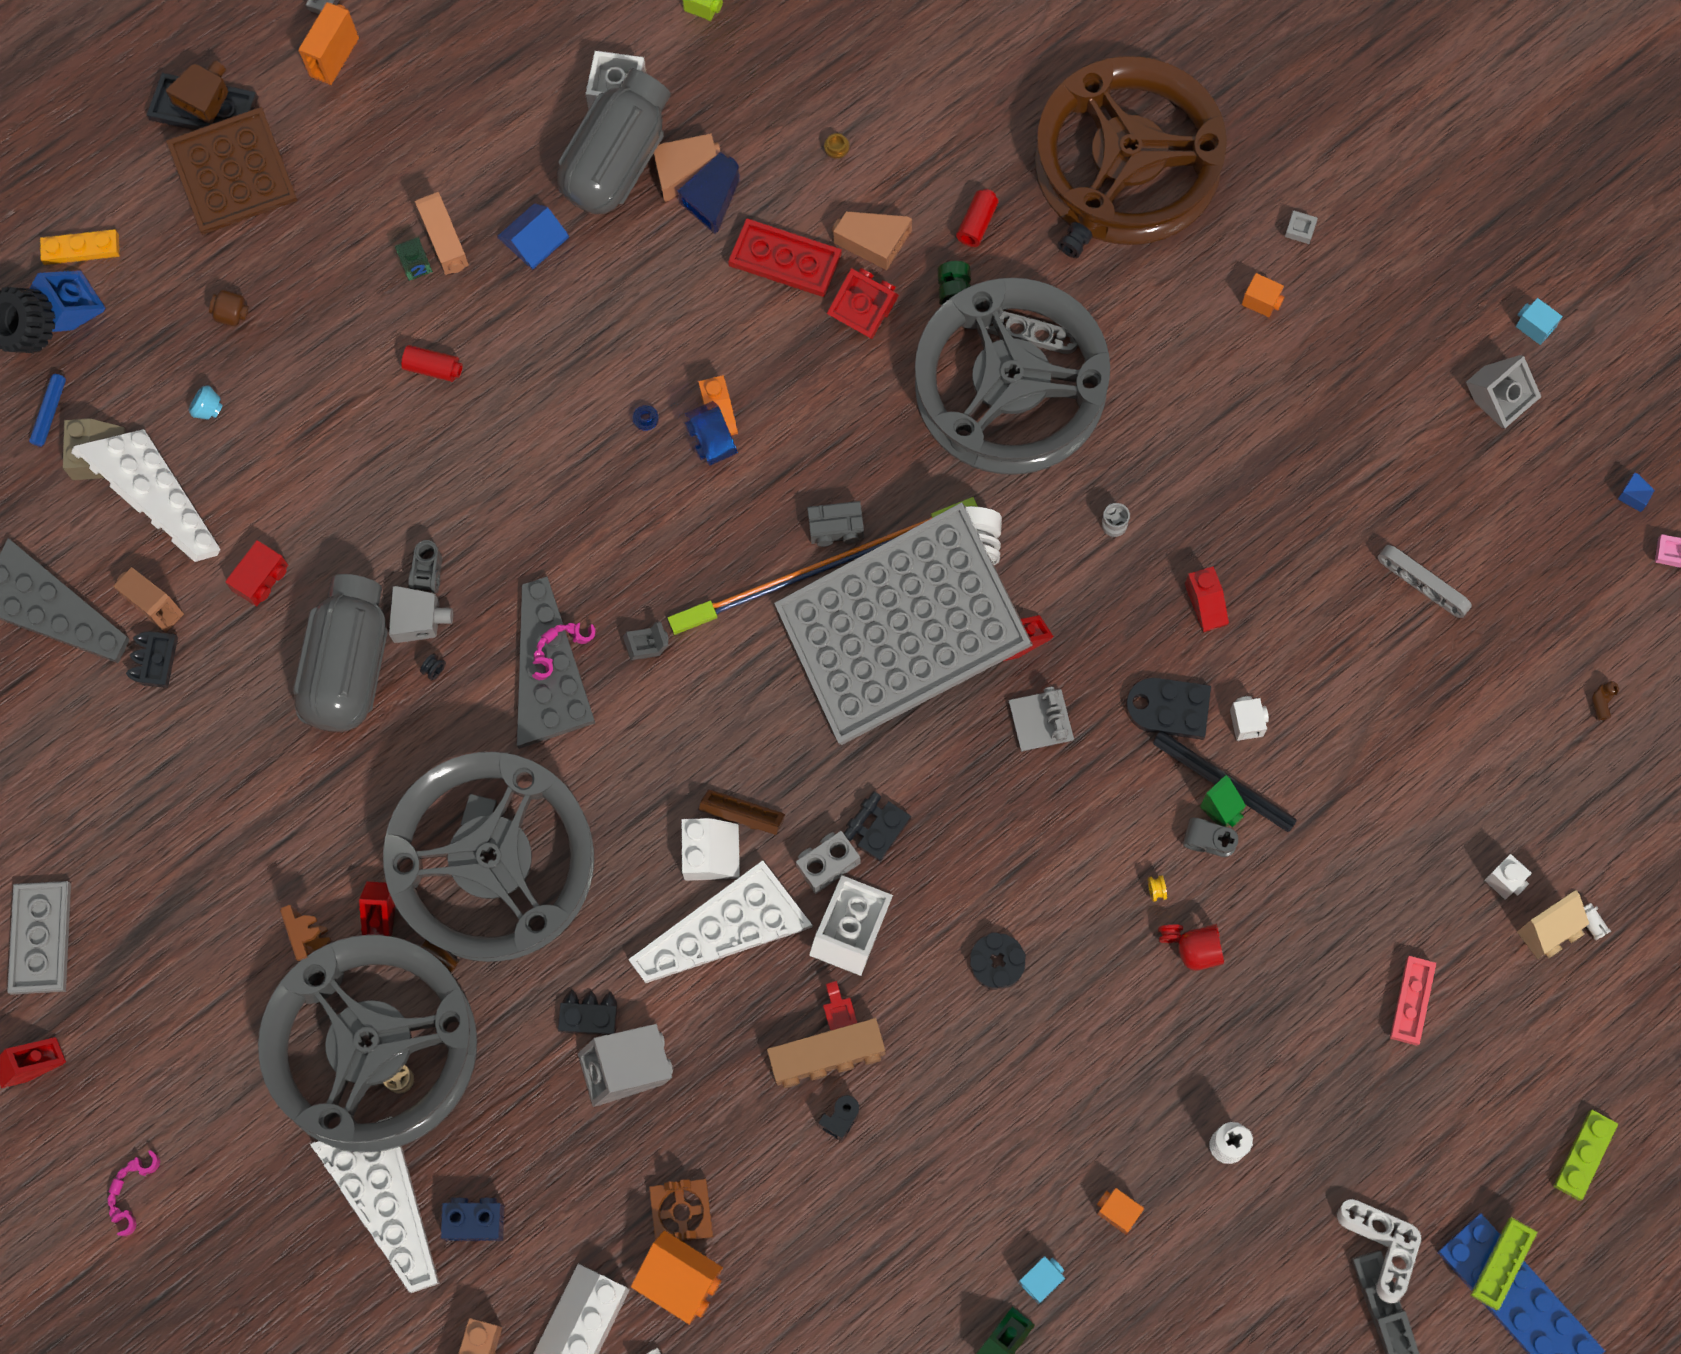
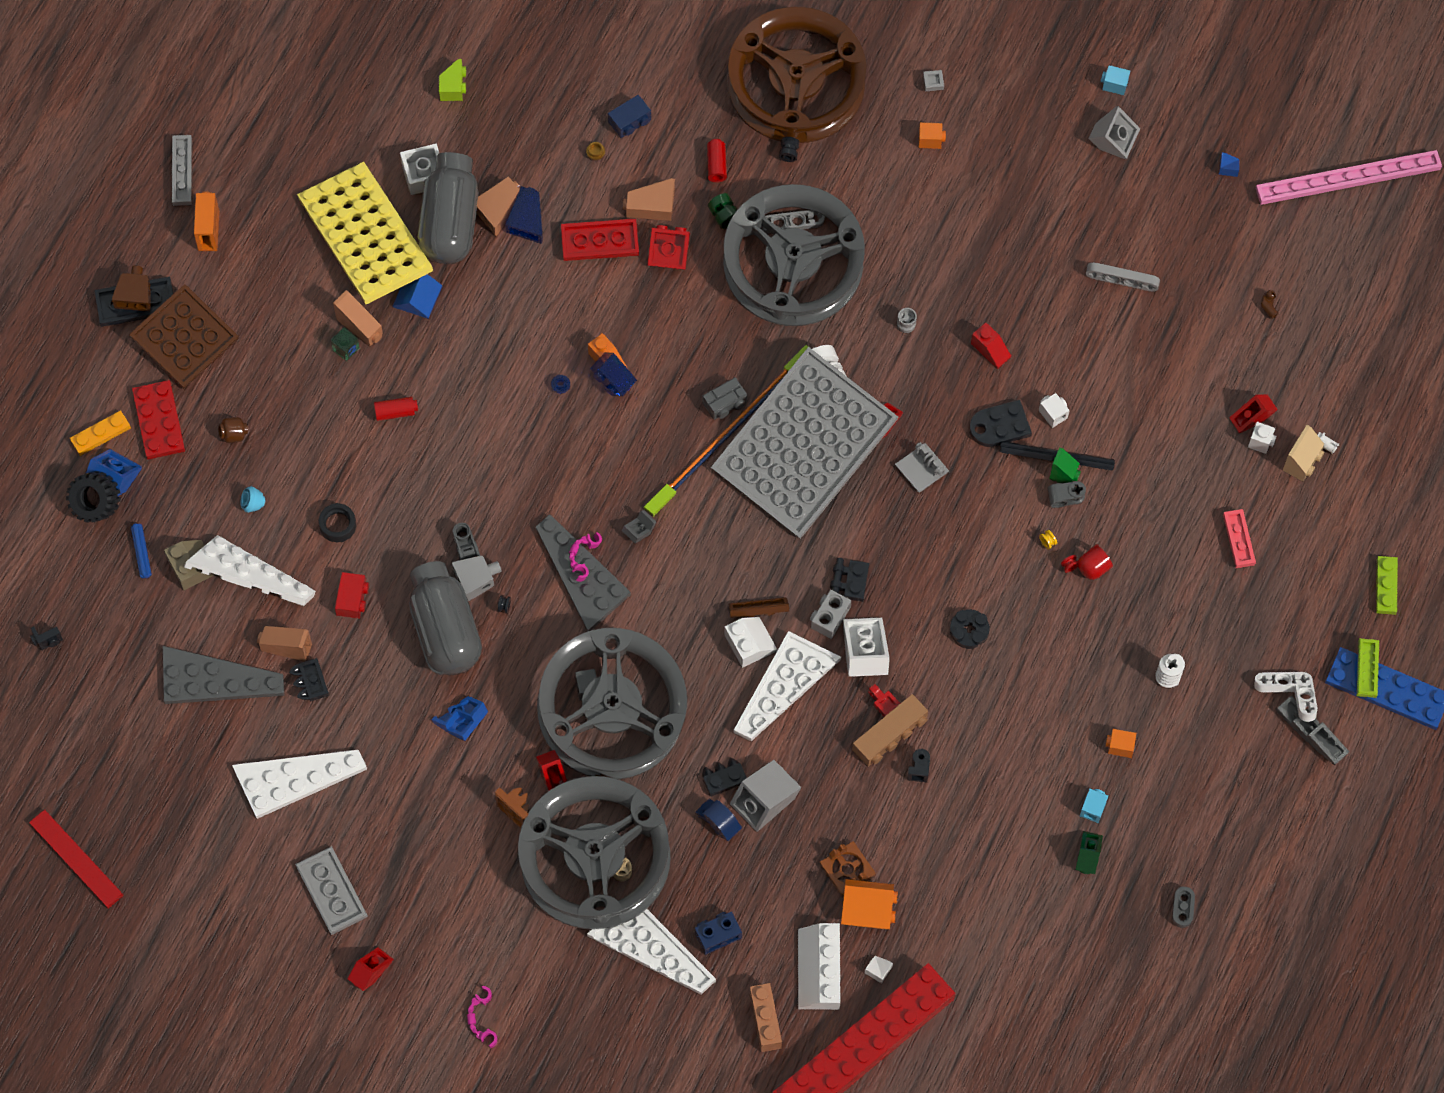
camera: 30 degrees left, 5 degrees down
none -> red plate [132,380,185,460]
none -> white wing [232,750,367,819]
none -> light yellow piece [297,162,433,304]
none -> black tyre [318,503,356,543]
none -> blue slope [431,696,488,741]
none -> dark blue brick [608,94,651,138]
none -> dark blue brick [695,799,742,841]
none -> red slope [1229,394,1278,433]

